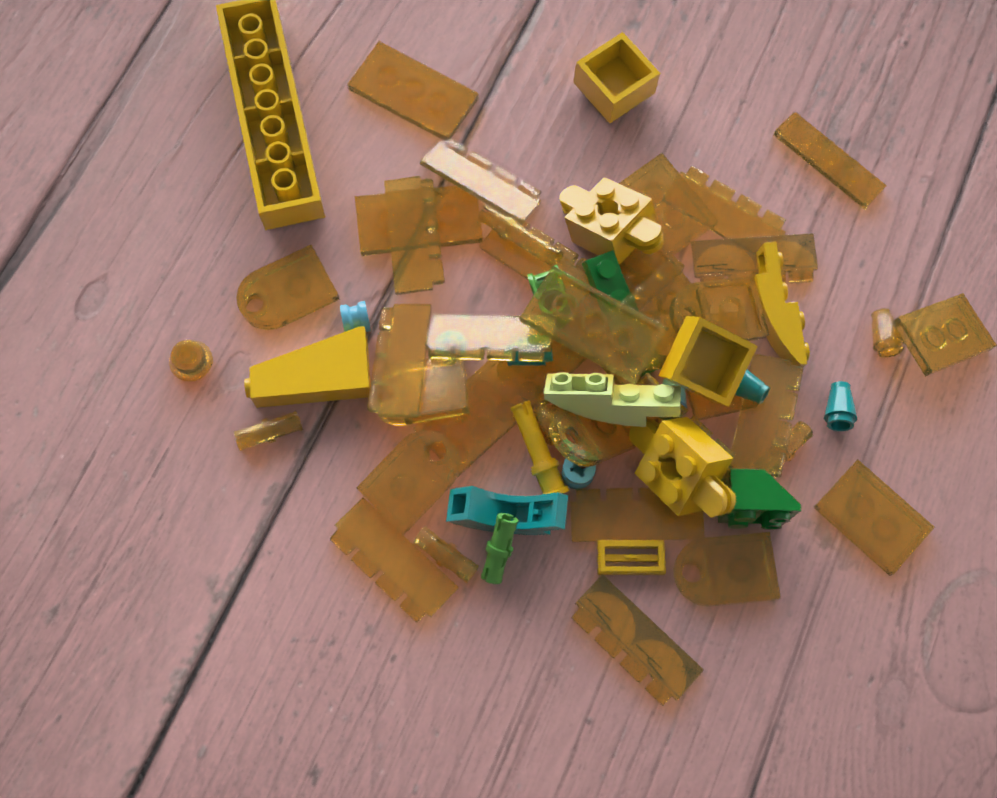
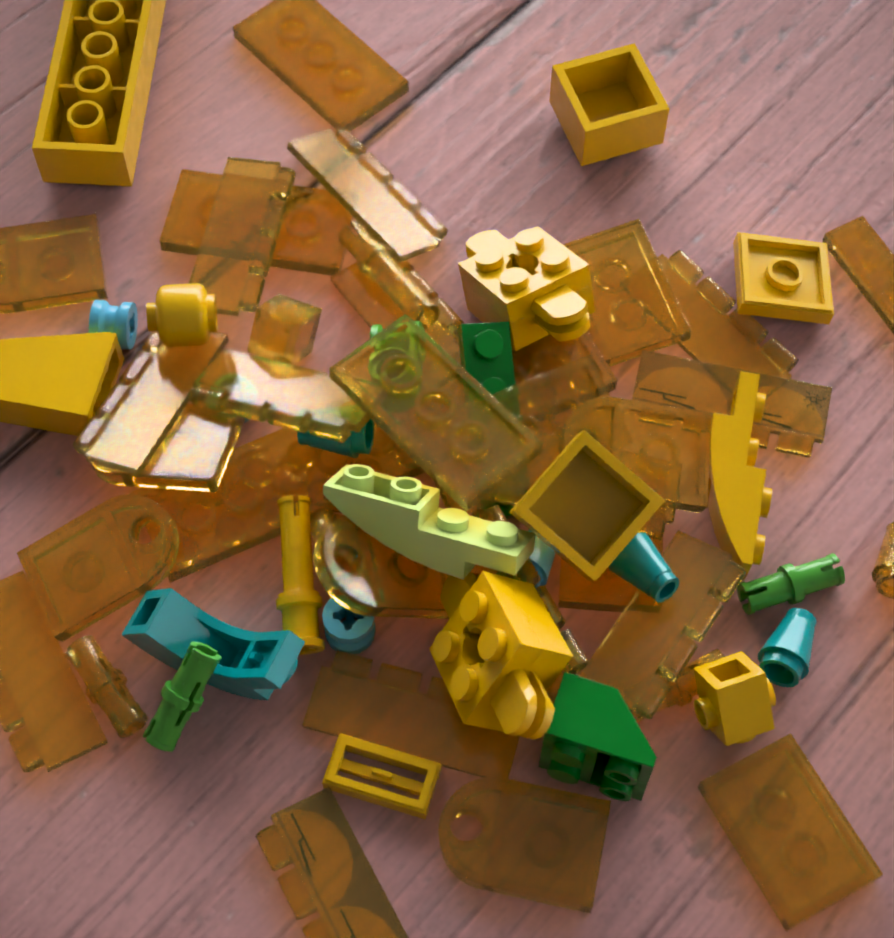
camera: 20 degrees right, 10 degrees down
none -> yellow head [146,283,218,347]
none -> clear yellow brick [247,294,322,368]
none -> yellow brick [693,651,776,746]
none -> yellow tile [733,232,834,324]
none -> bright green pin [737,553,845,615]

